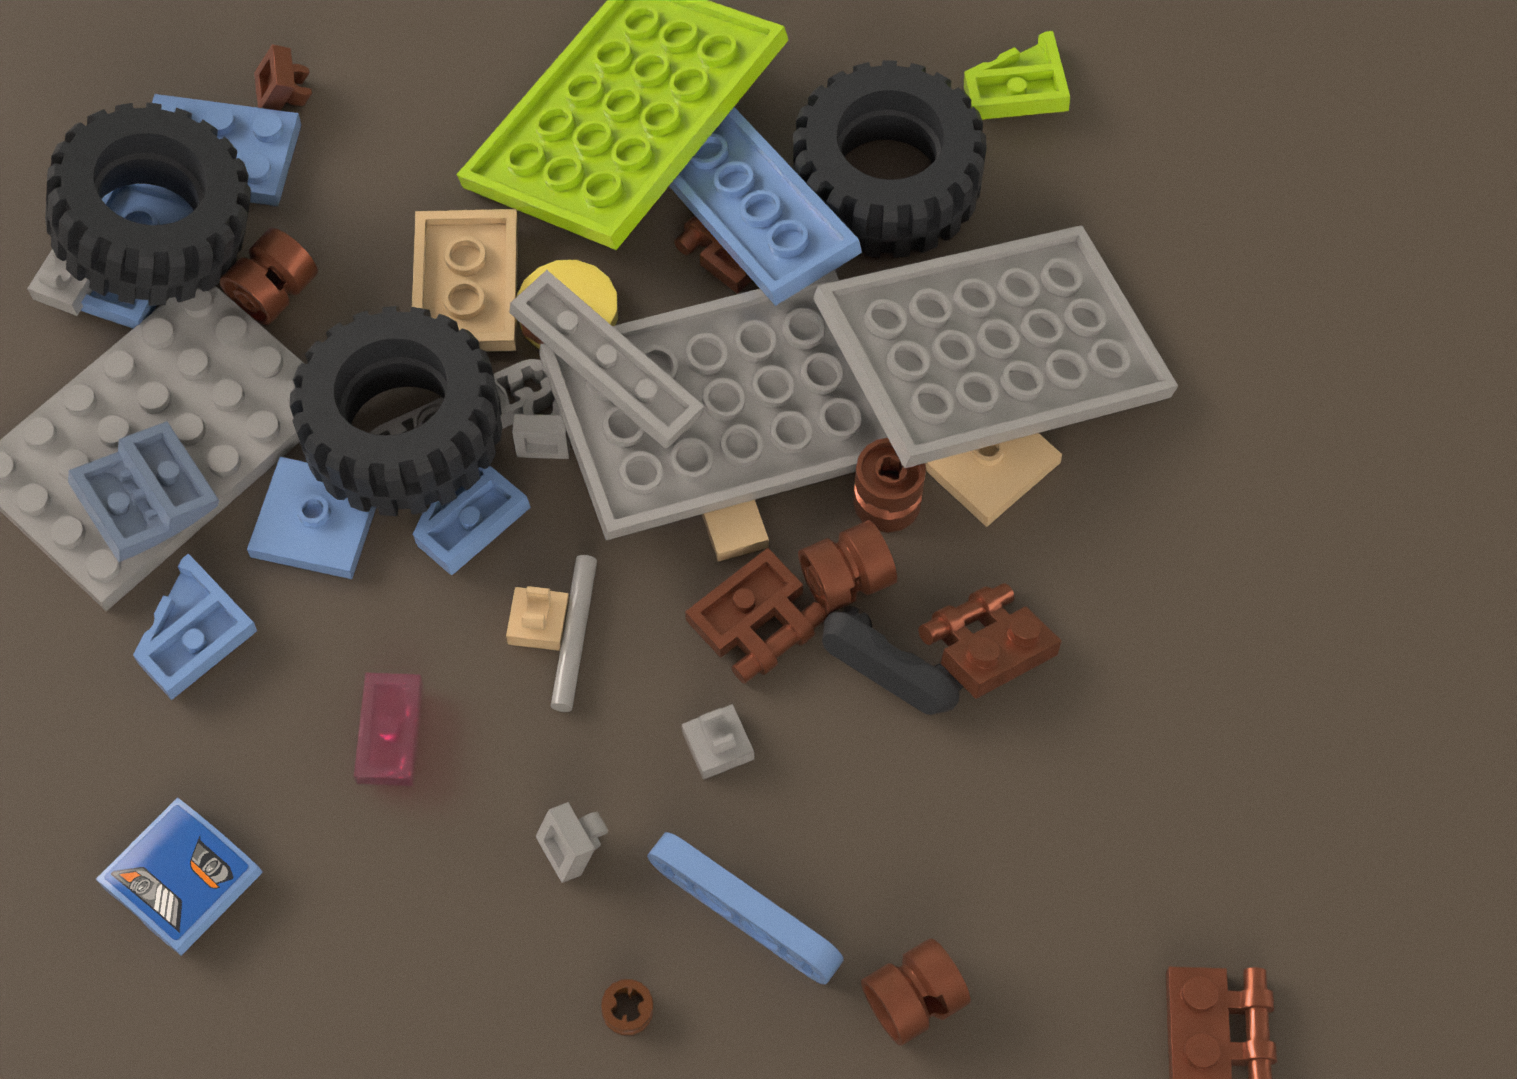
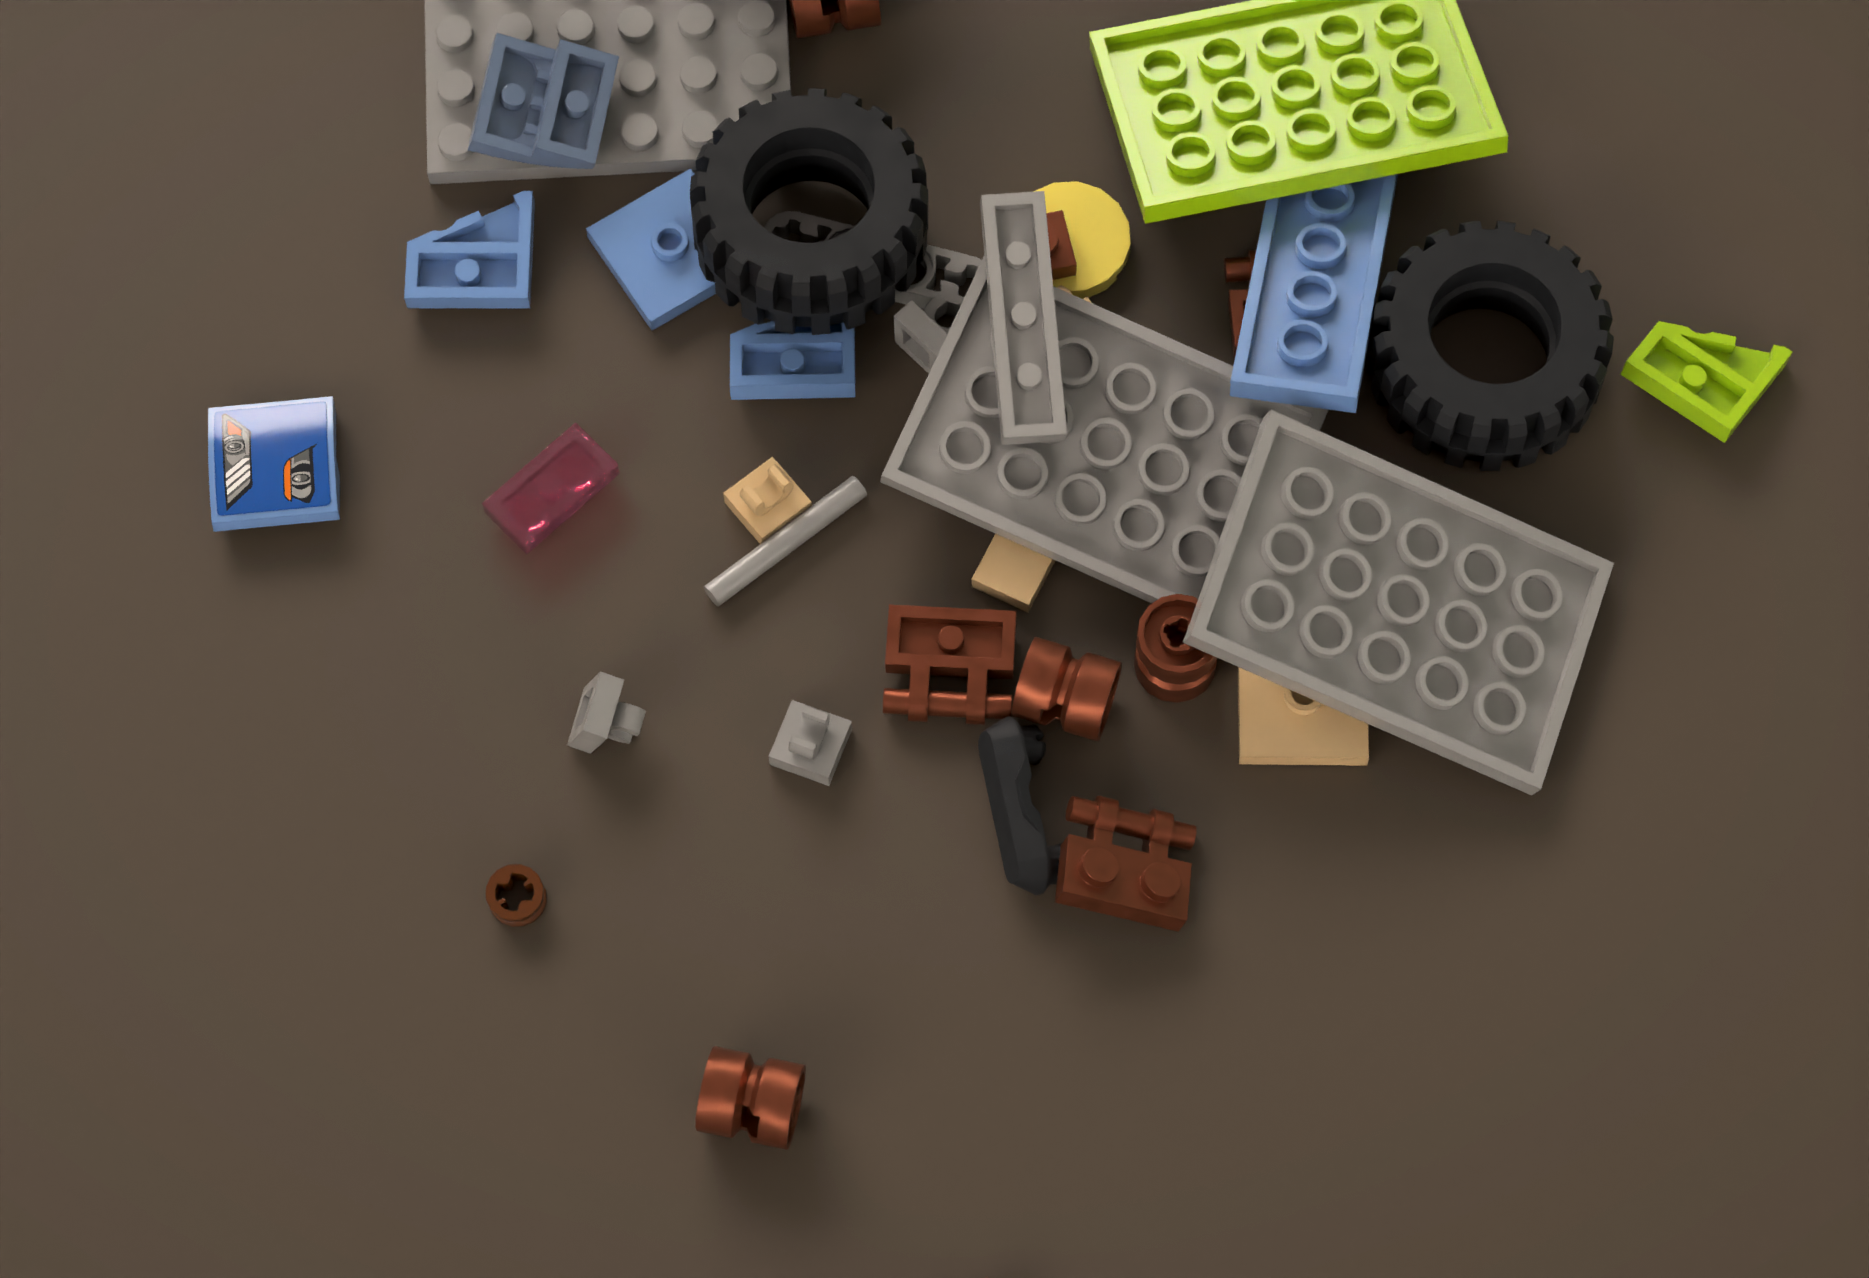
camera: 45 degrees right, 5 degrees up
tan plate [412,209,518,351] -> none
medium blue beam [647,832,844,985] -> none

